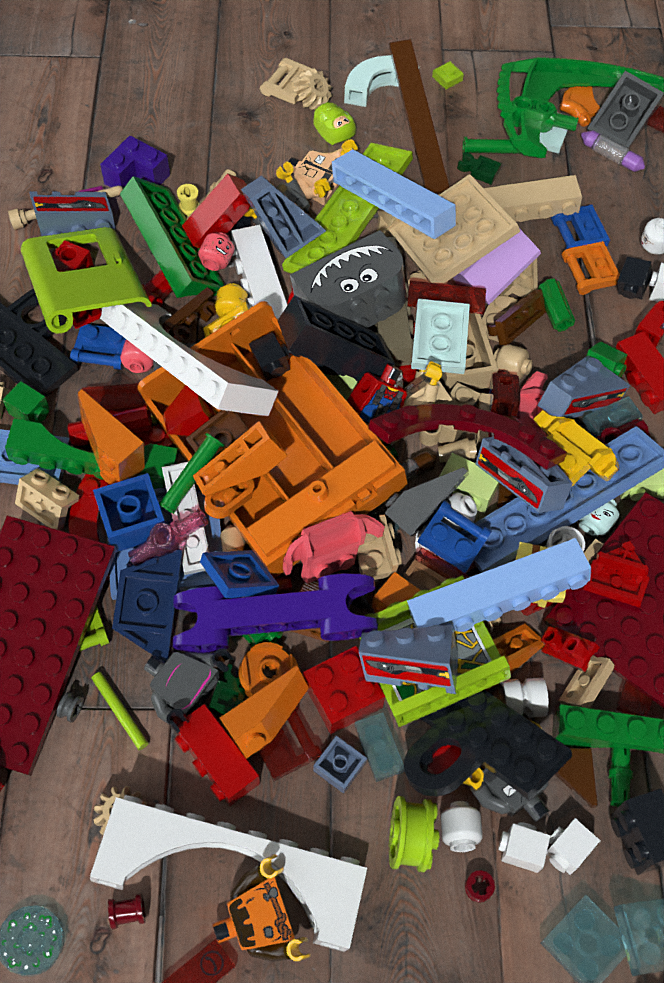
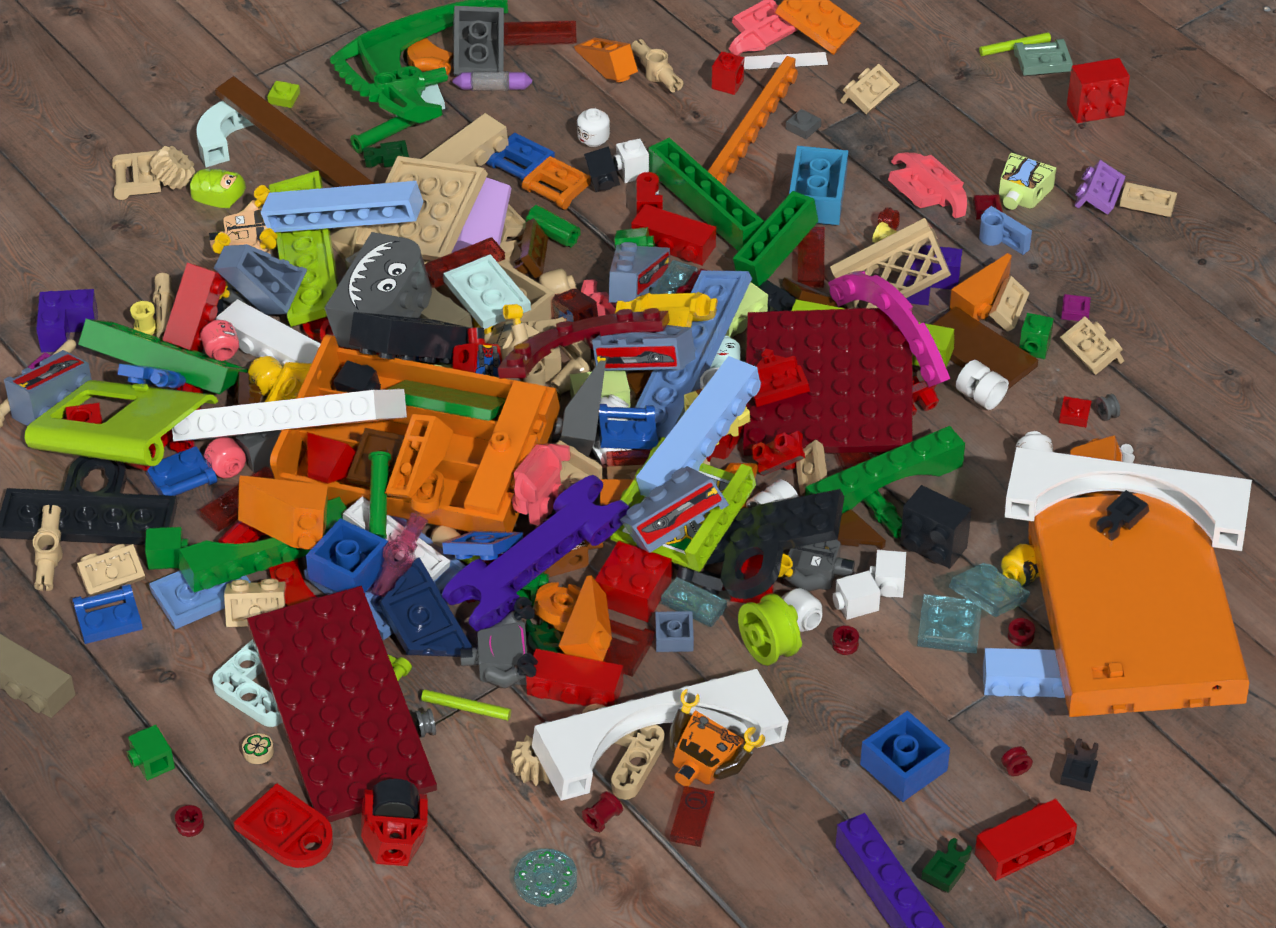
camera: 35 degrees left, 15 degrees down
none -> blue plate [118,364,186,388]
none -> green tile [386,380,506,421]
none -> tan beam [582,704,665,800]
none -> black plate [677,566,726,595]

